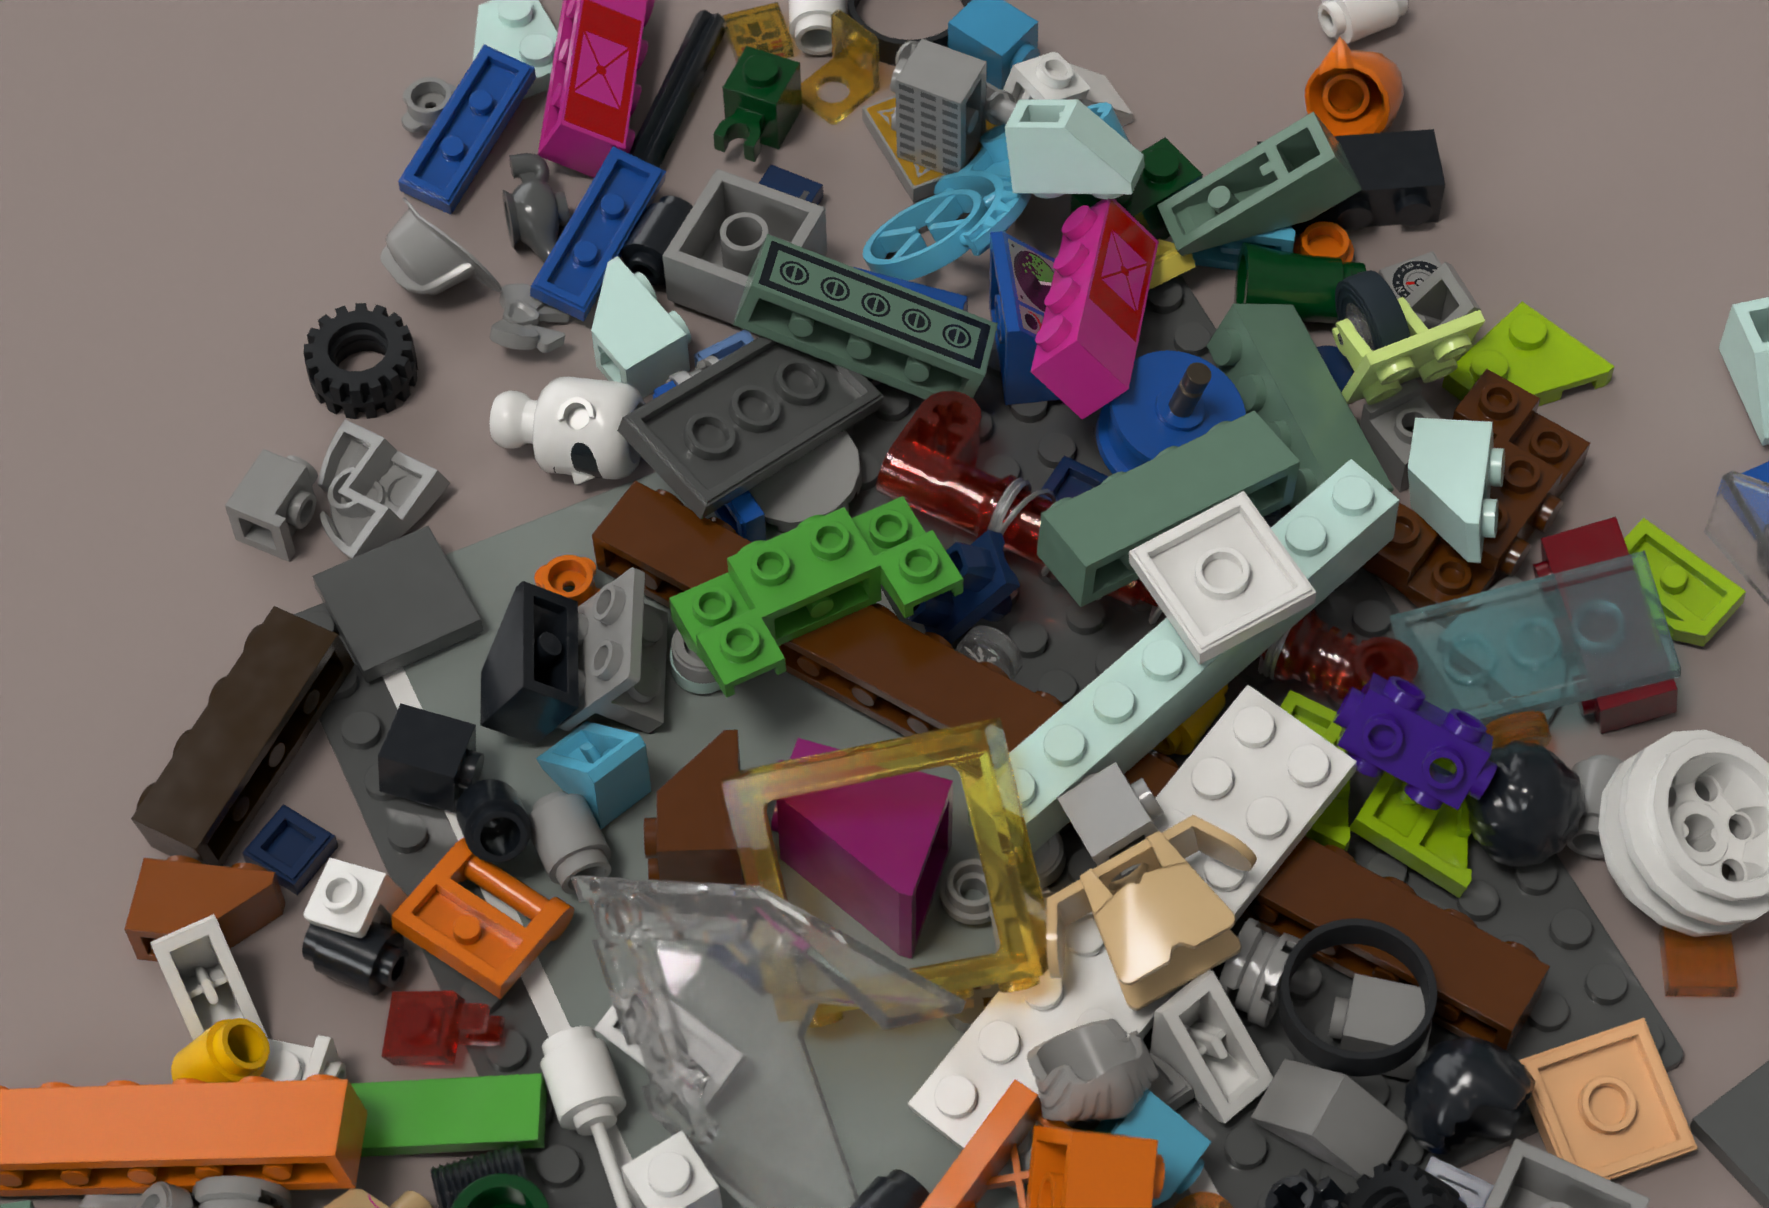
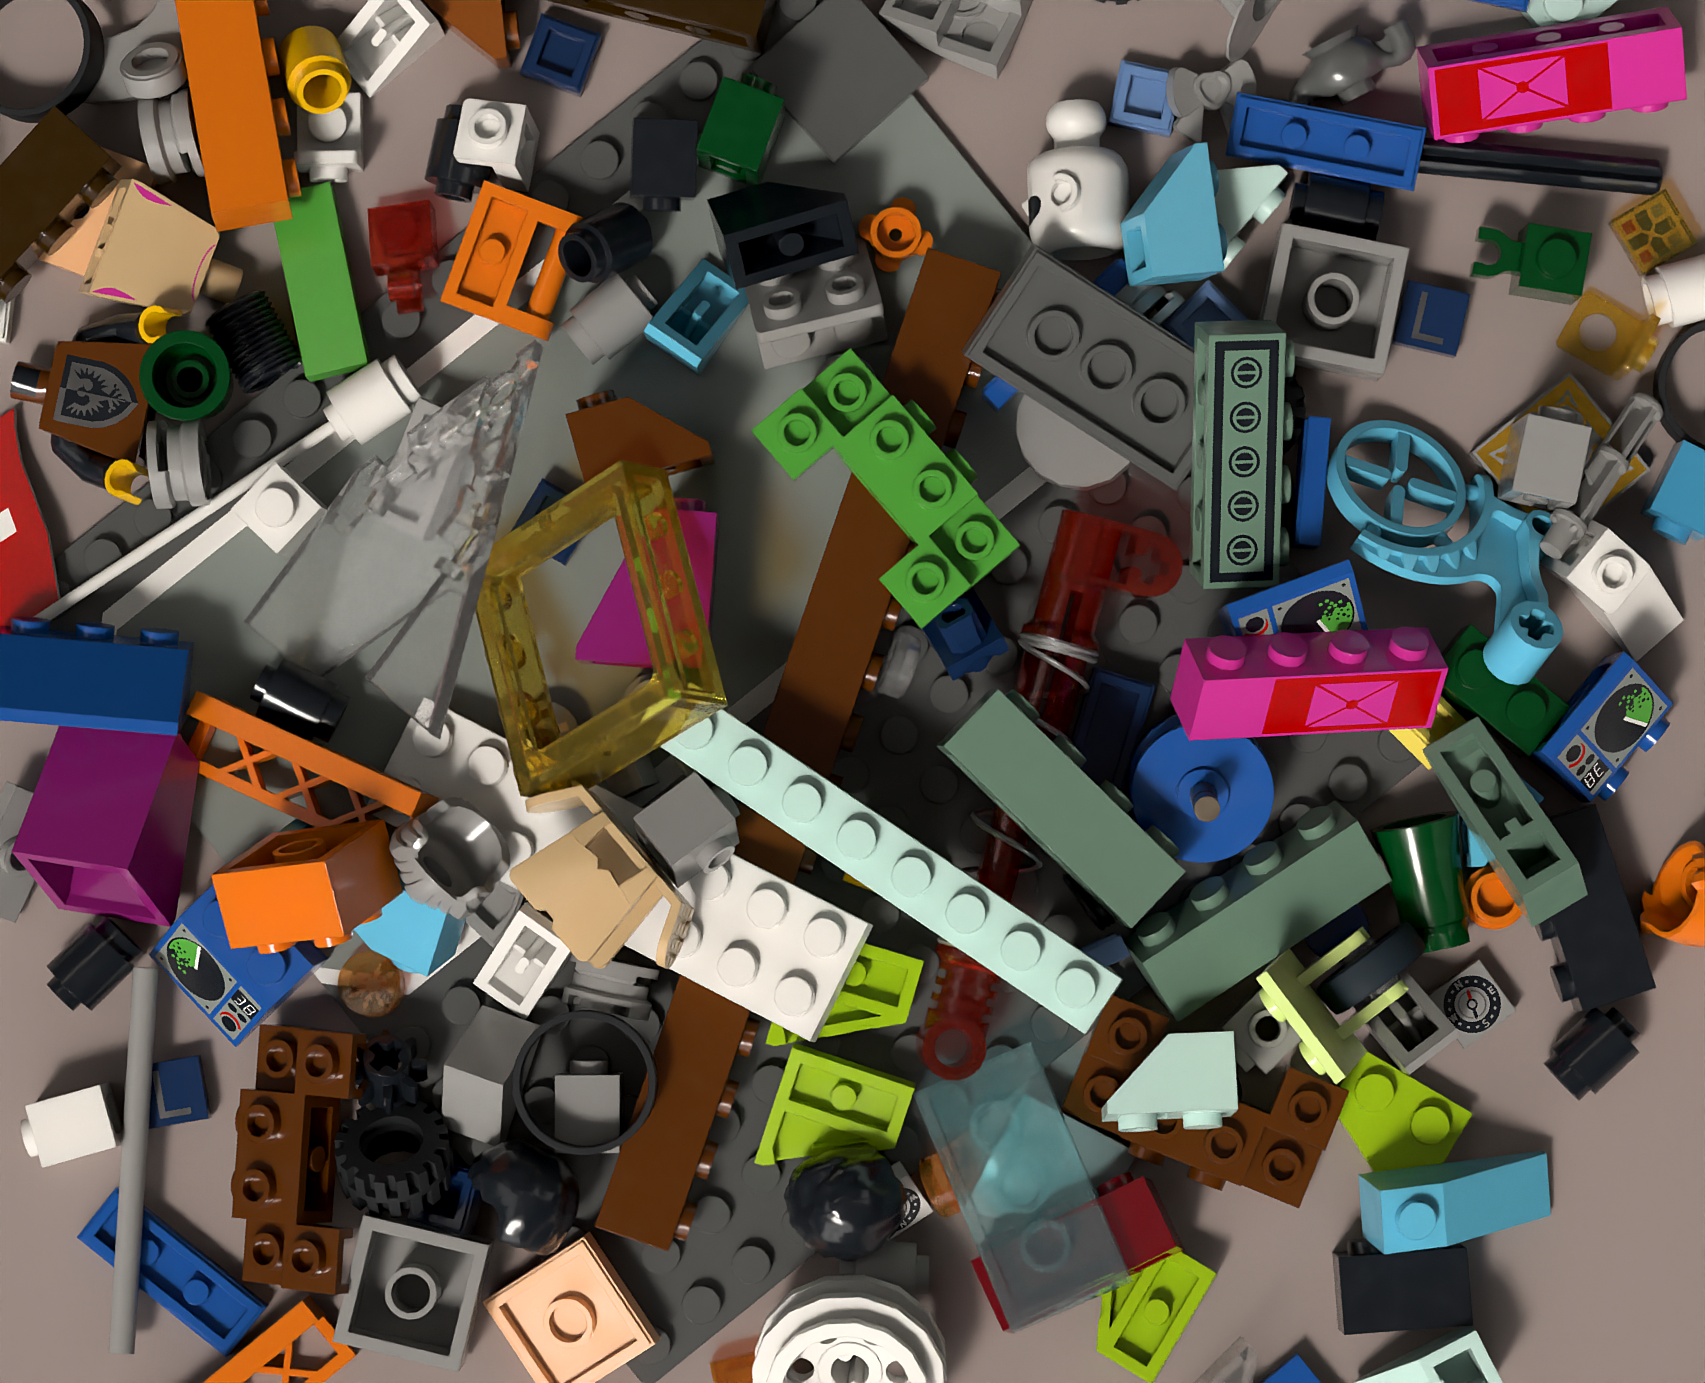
camera: 80 degrees right, 30 degrees up
light aqua slope [1005,99,1145,199] -> none
white tile [1129,491,1316,665] -> none
dark purple brick [1333,673,1497,810] -> none
none -> dark green brick [696,73,785,186]
none -> medium blue tile [1107,60,1175,138]
none -> medium azure slope [1120,142,1228,287]
none -> black brick [1332,1238,1473,1335]
none -> medium azure slope [1358,1151,1551,1254]
none -> slope [1527,652,1673,803]
none -> black brick [1543,1007,1640,1101]

